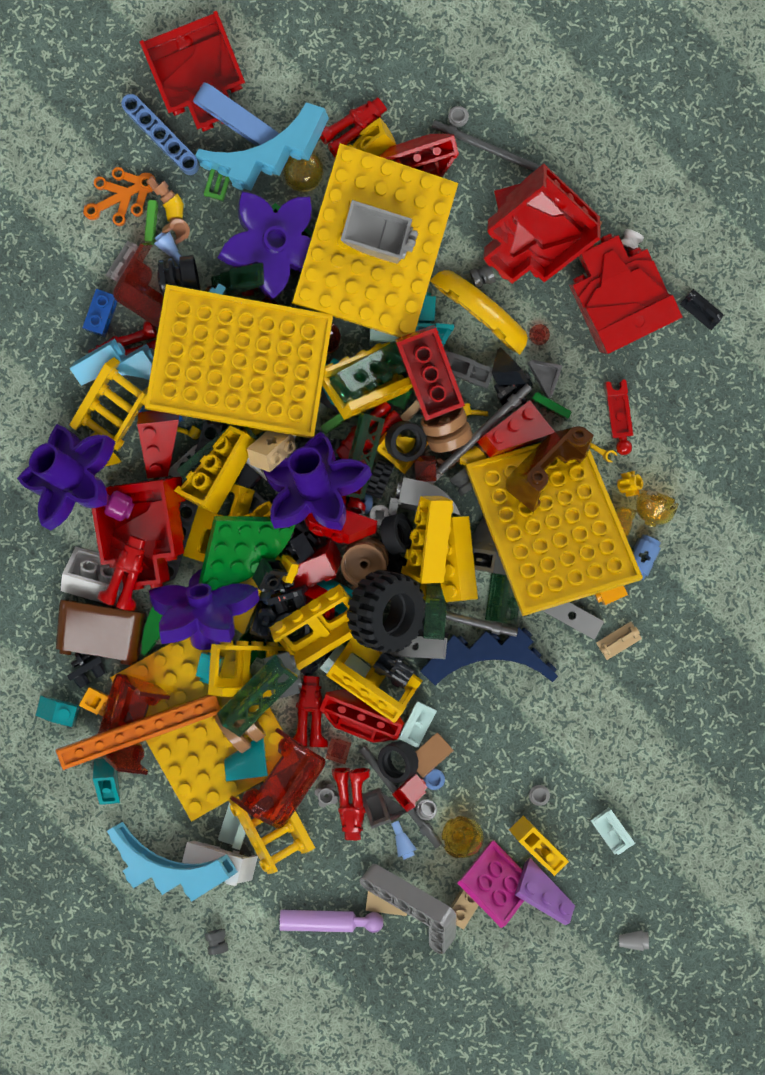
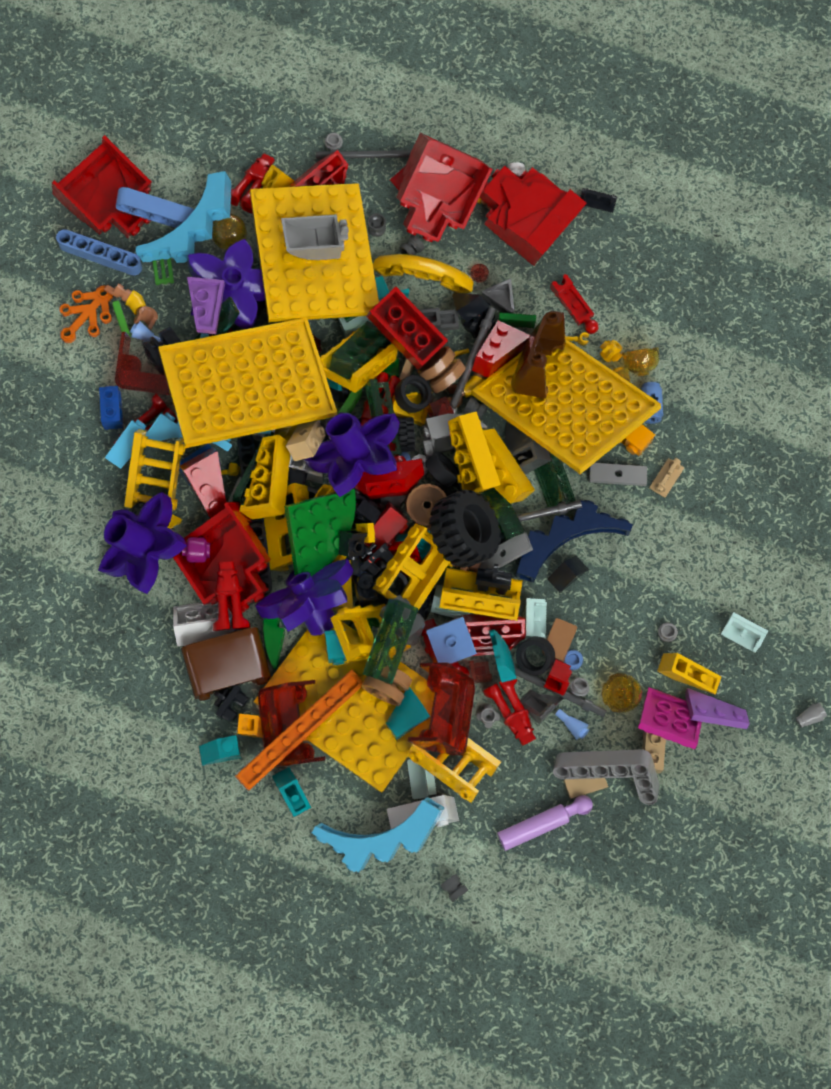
camera: 30 degrees left, 15 degrees down
light grey hinge [106,241,145,286] -> none
none -> medium lavender wing [187,277,225,334]
none -> dark grey wheel [368,213,386,237]
none -> medium blue plate [426,616,477,668]
none -> teal slope [489,630,517,682]
none -> black slope [548,555,589,593]

